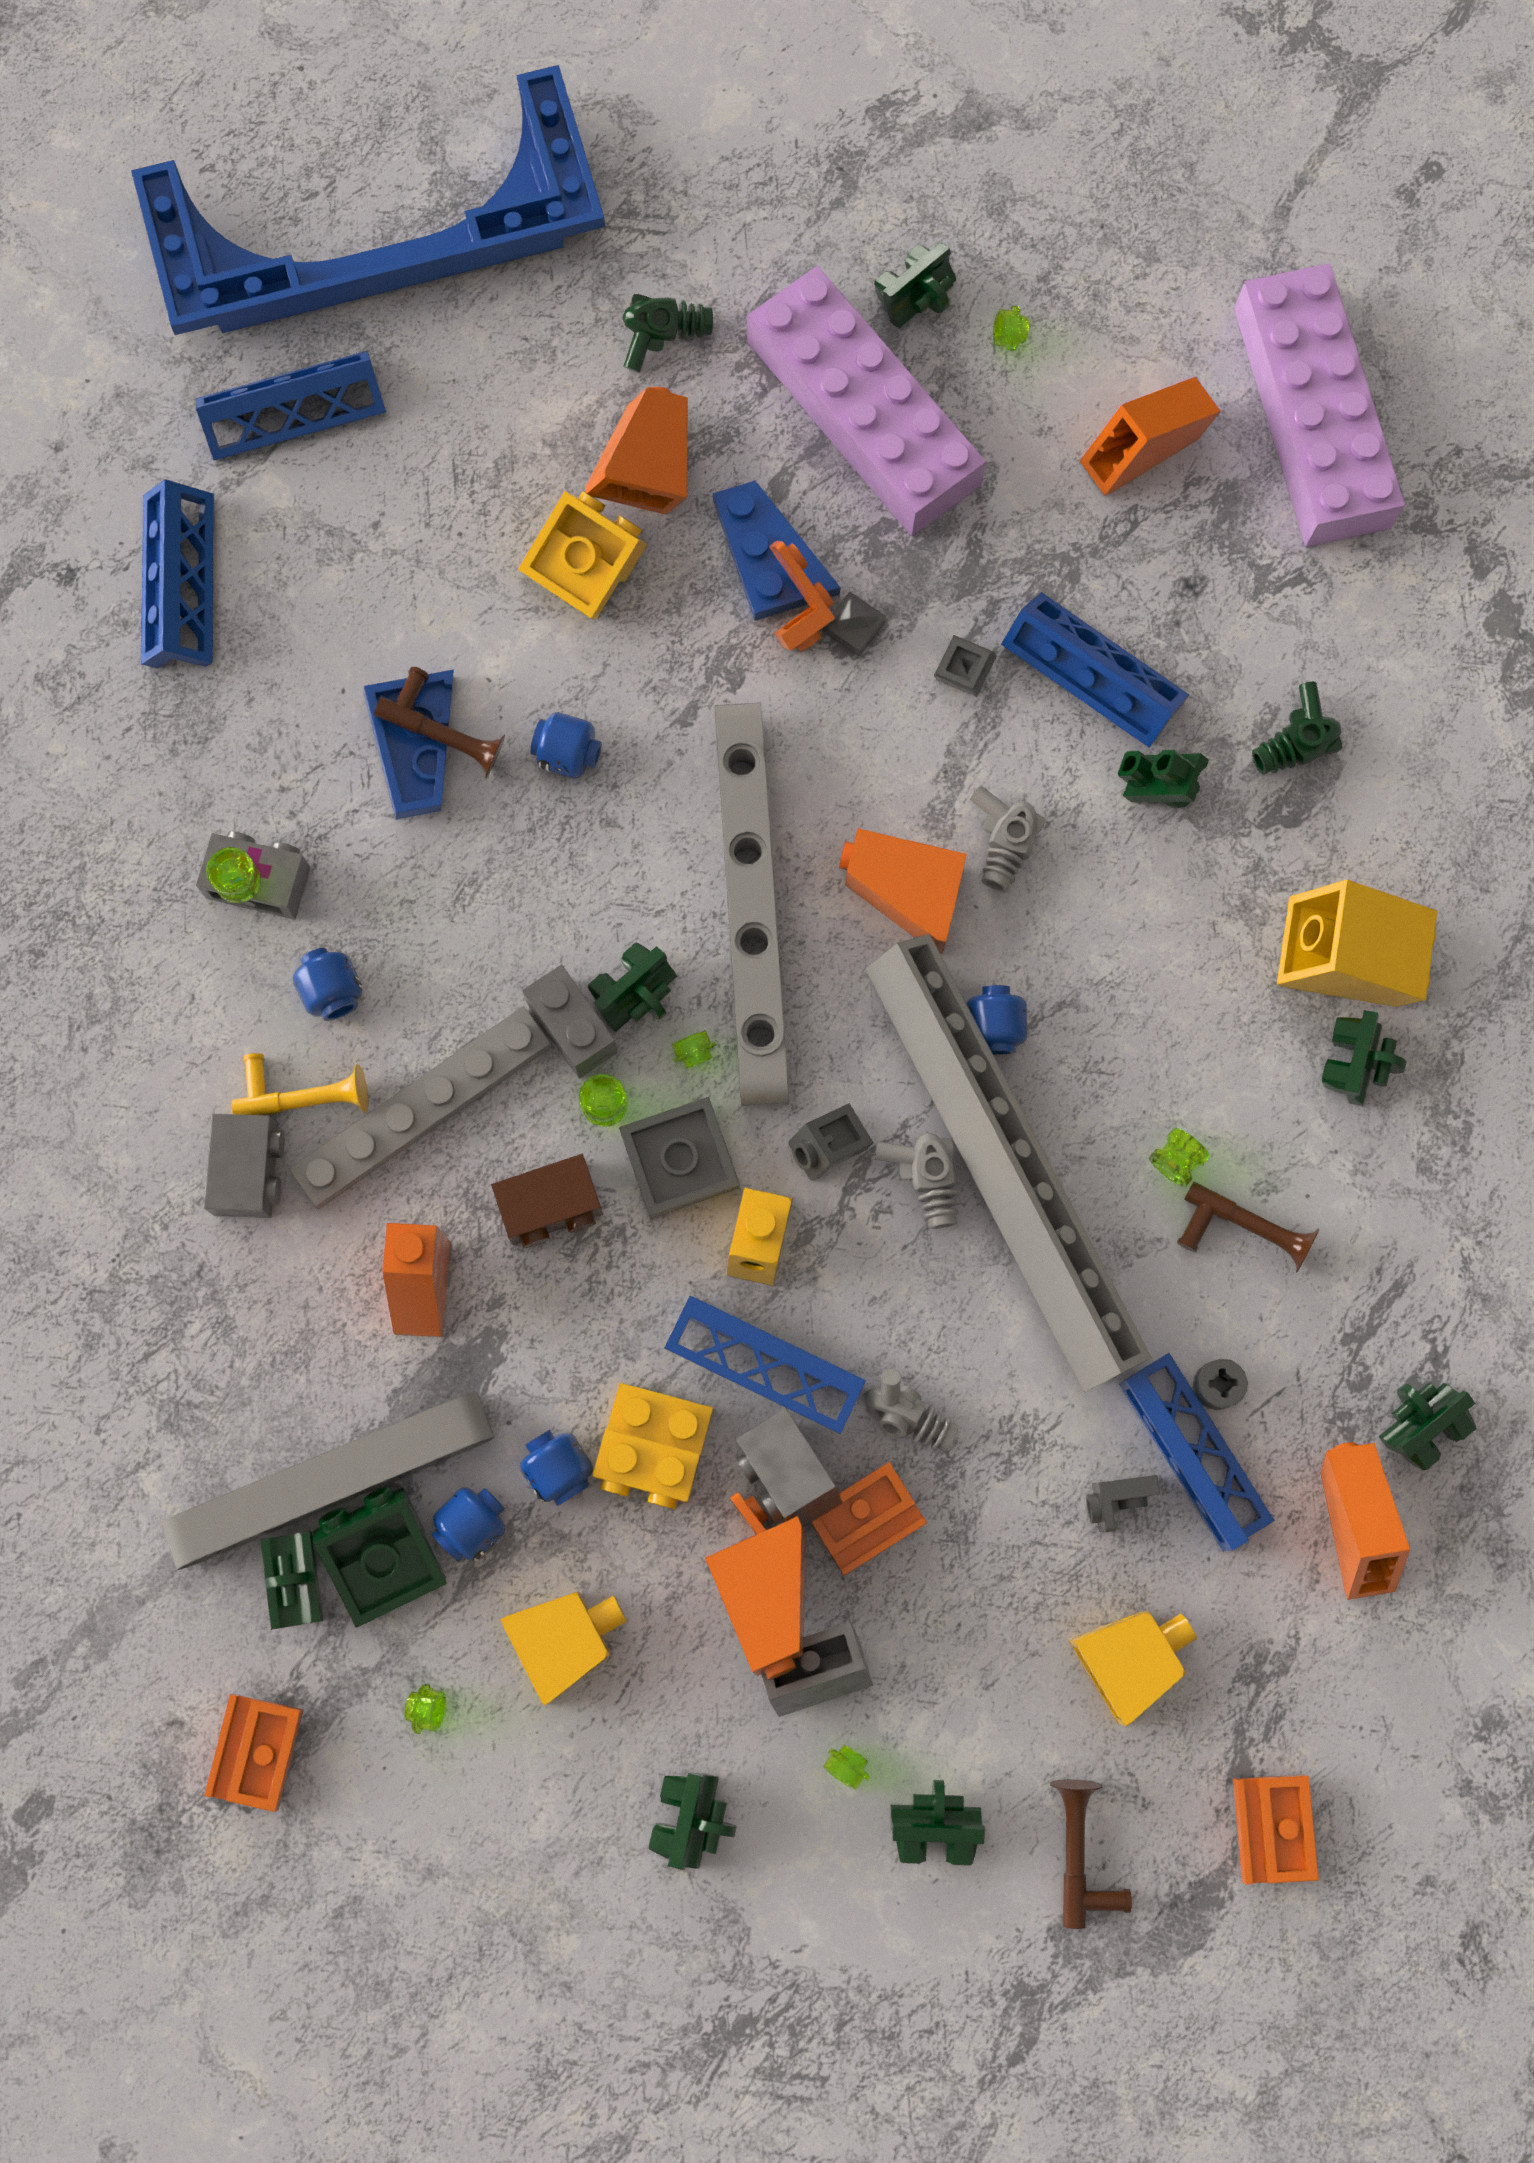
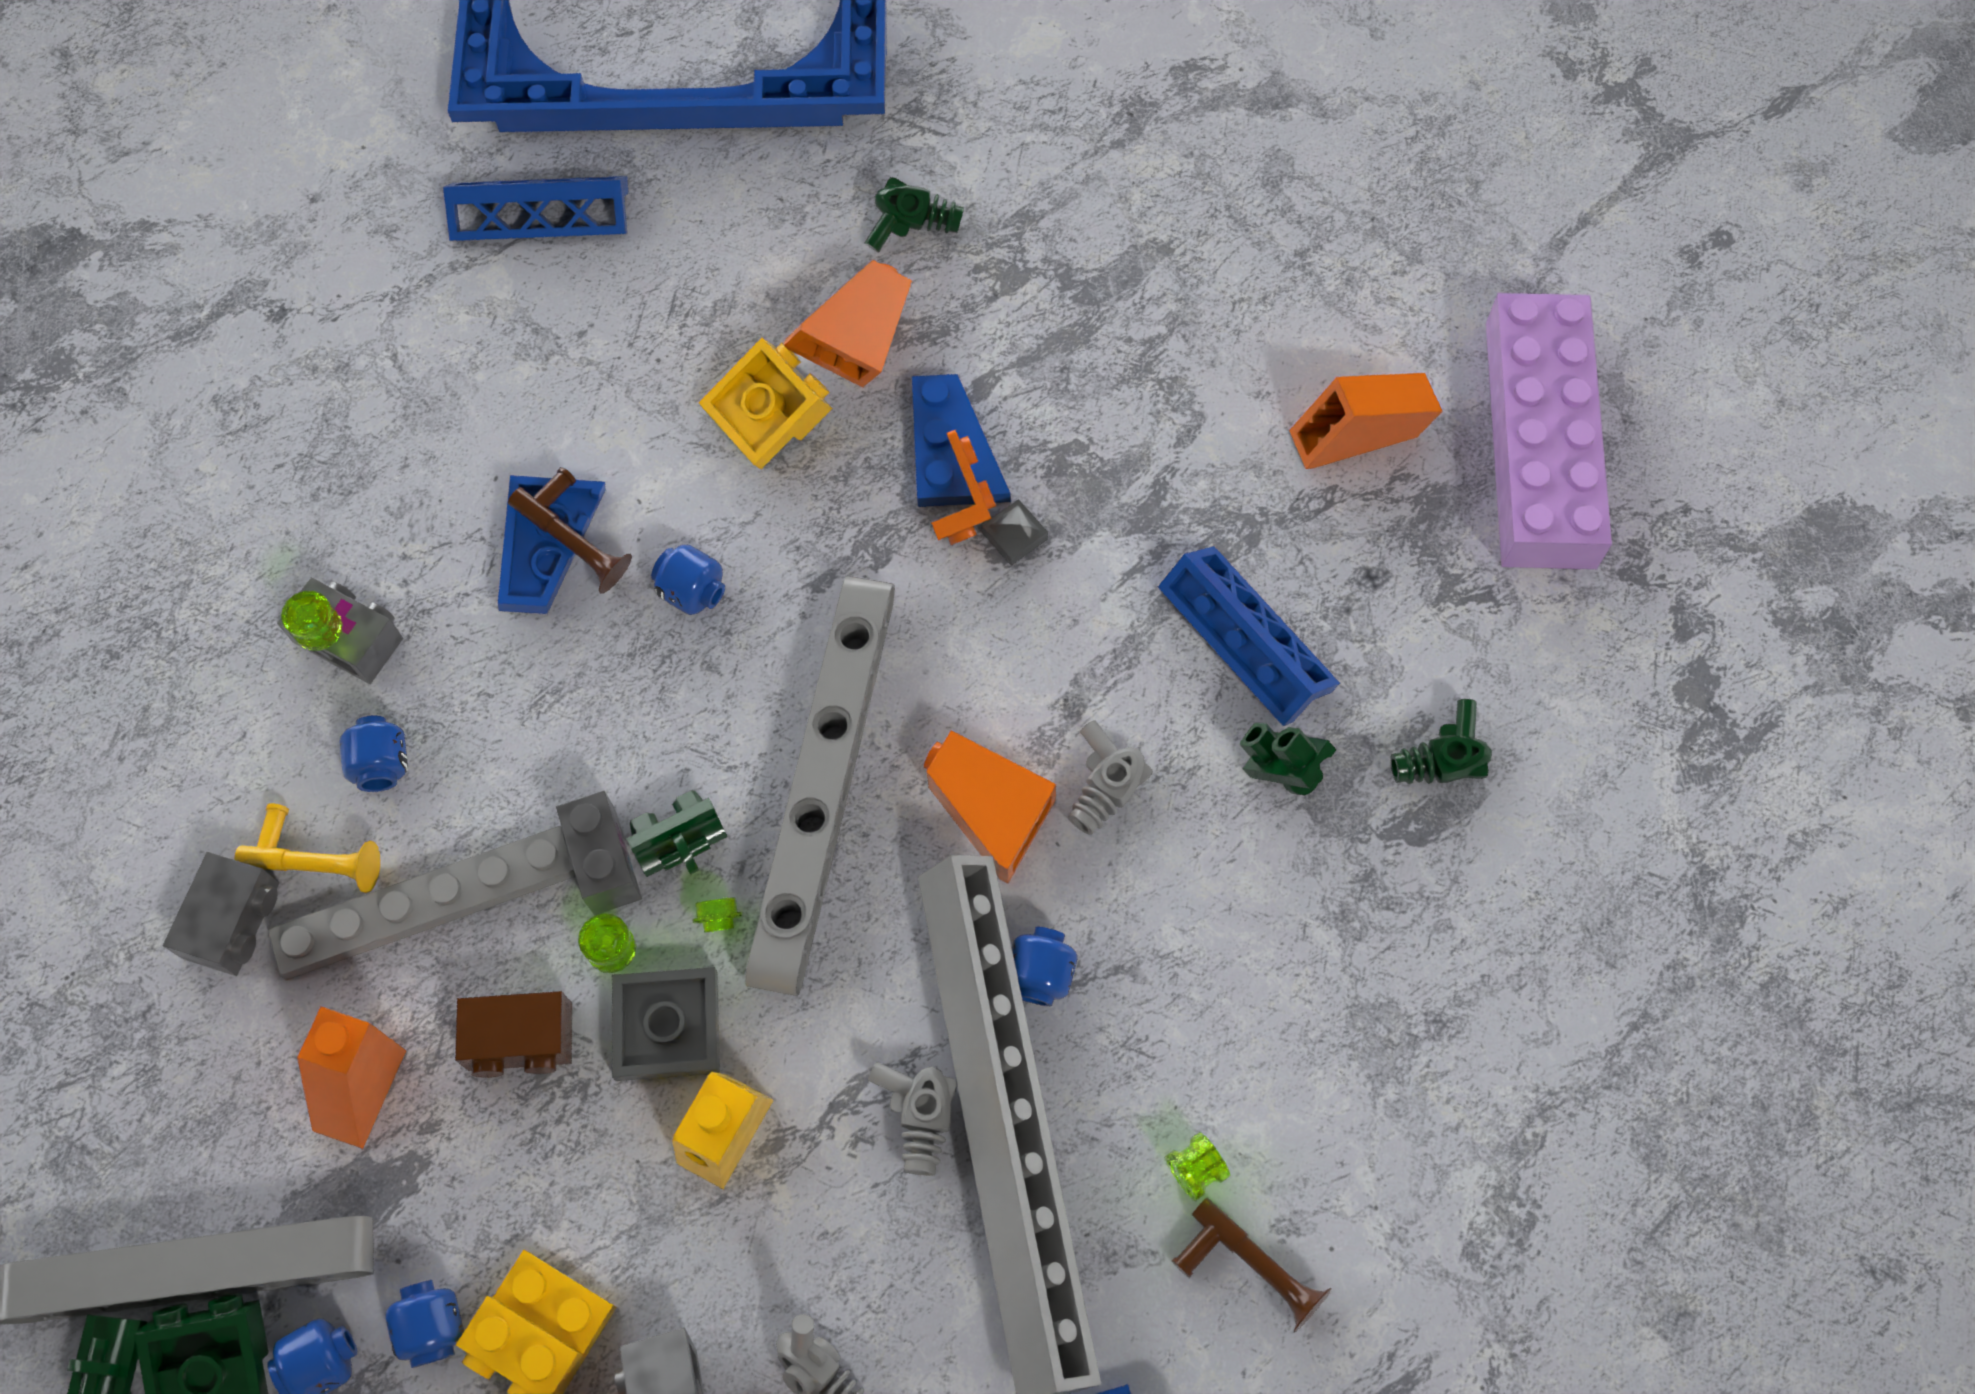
camera: 20 degrees right, 10 degrees down
blue fence [141,479,214,668] -> none
blue fence [664,1295,866,1434] -> none
lavender brick [747,265,986,536] -> none
dark grey bracket [789,1103,874,1181] -> none
dark green hips [874,242,956,328] -> none
dark grey tile [934,635,997,697] -> none
clear neon green plate [993,306,1029,351] -> none
yellow slope [1277,879,1438,1007] -> none
dark green hips [1322,1010,1407,1106] -> none

